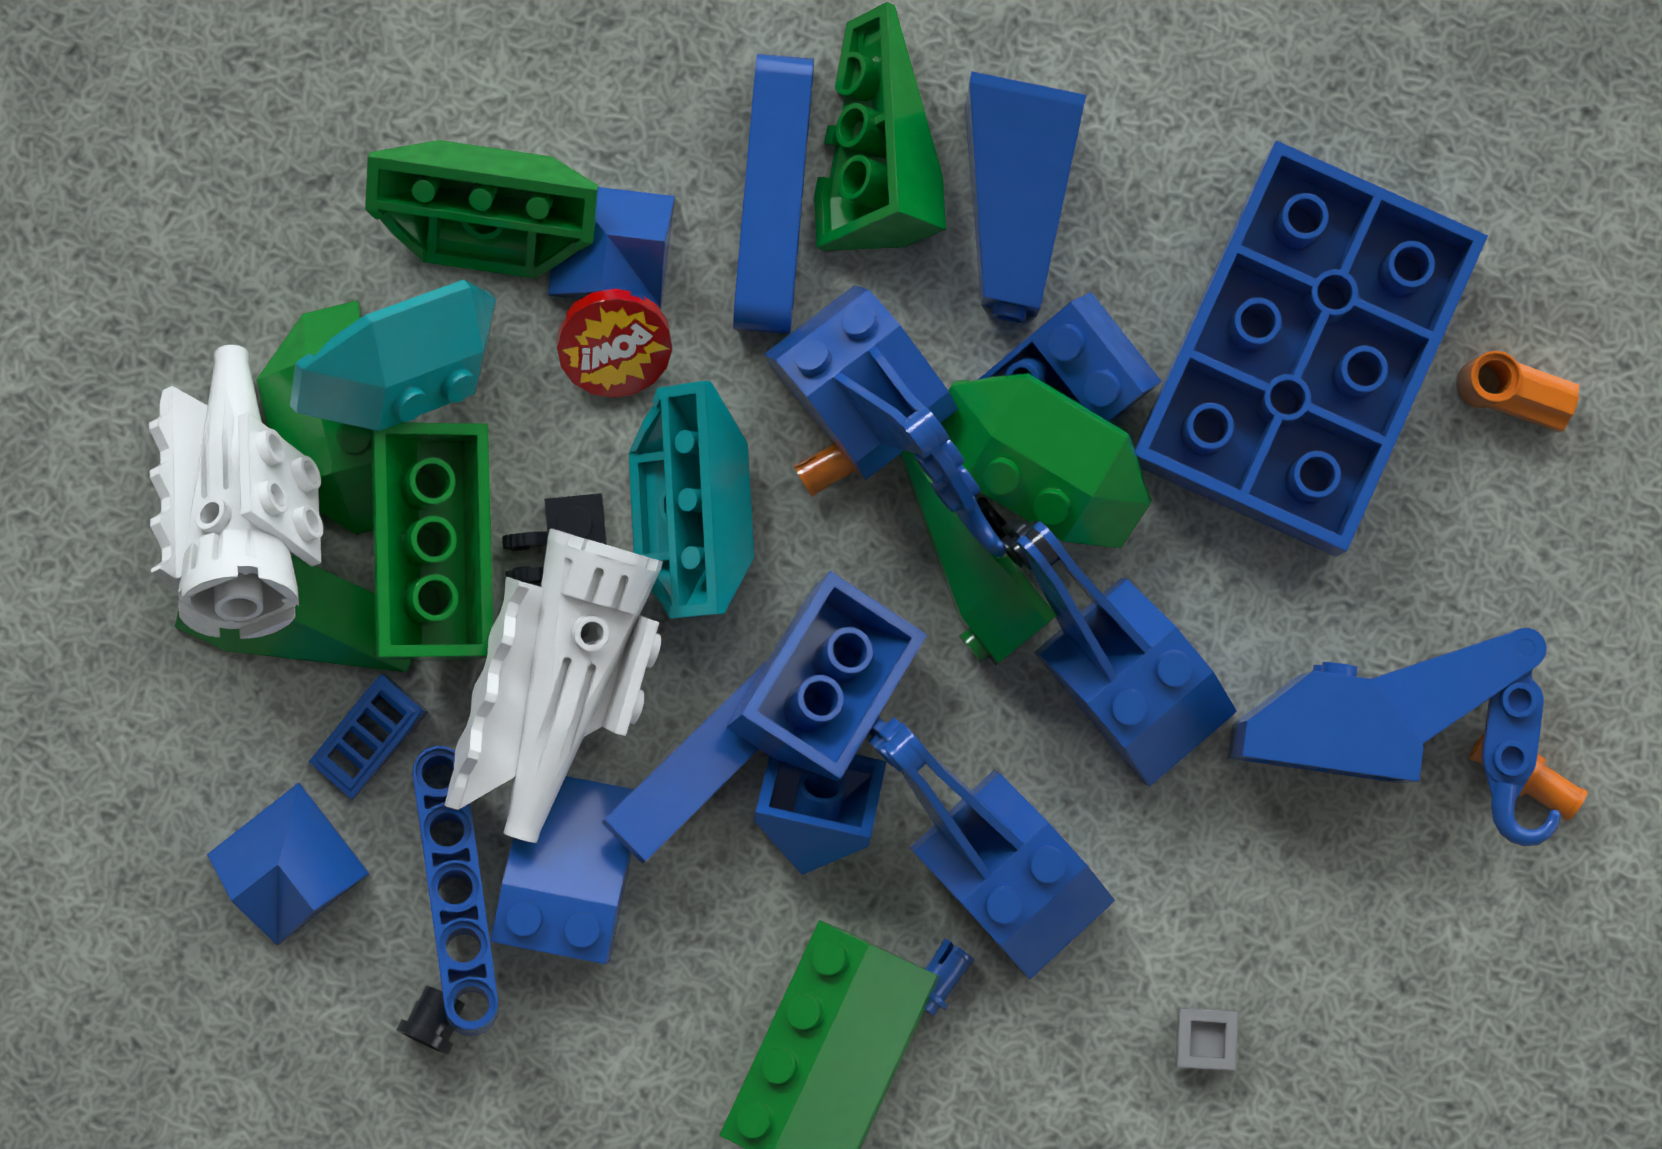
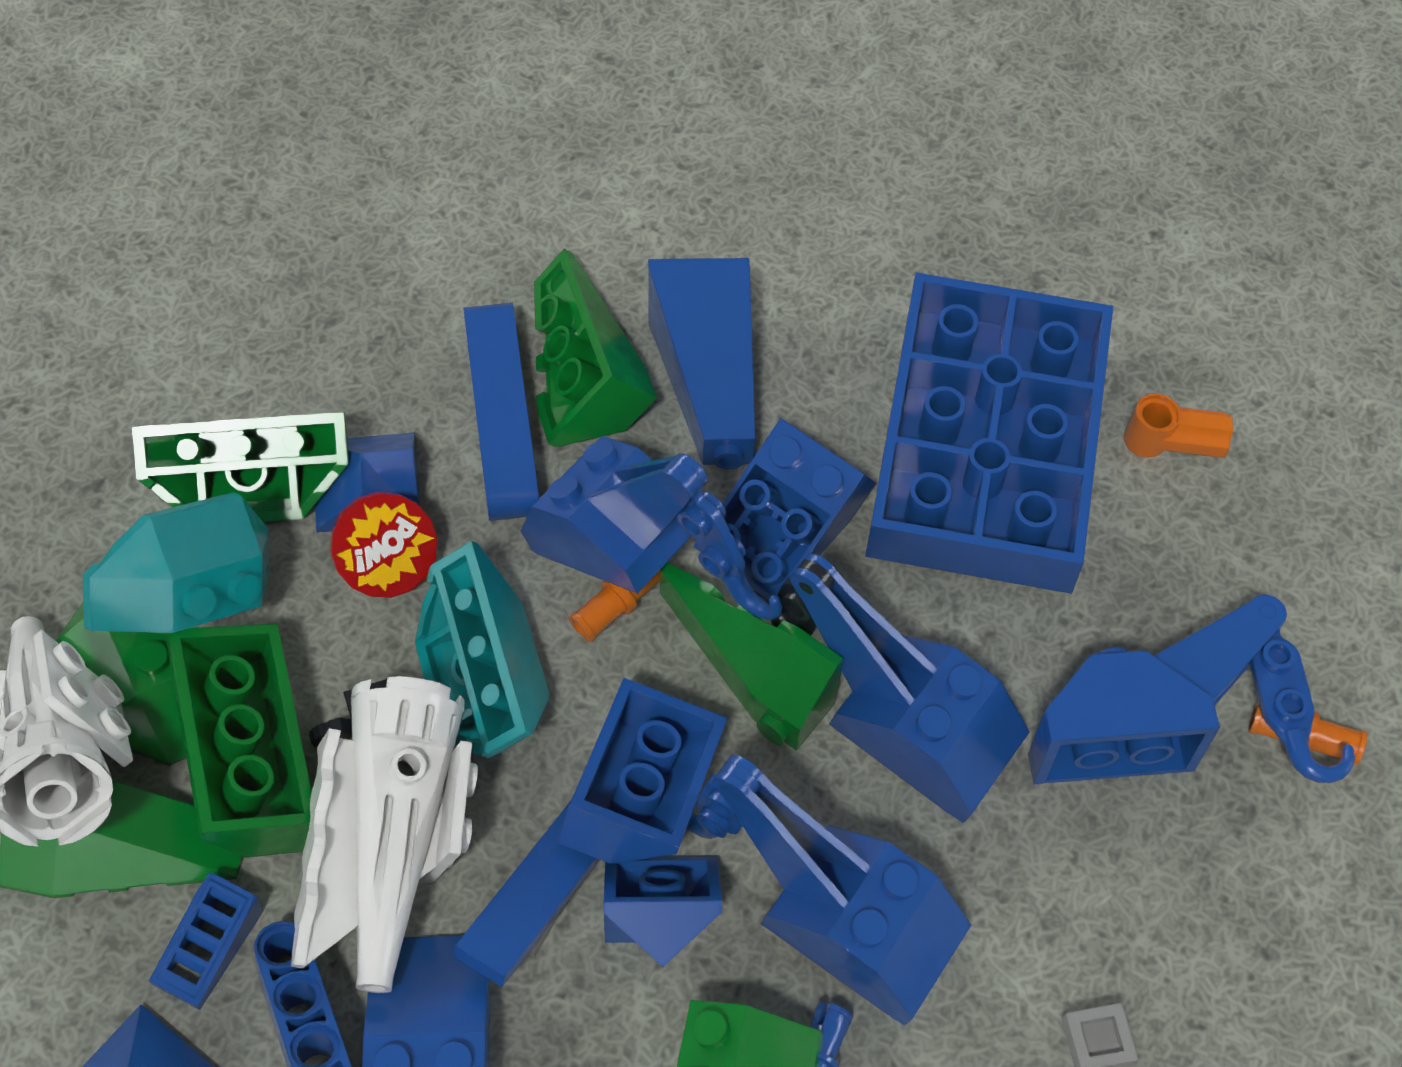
camera: 15 degrees left, 25 degrees down
green wedge [940,373,1152,548] -> none

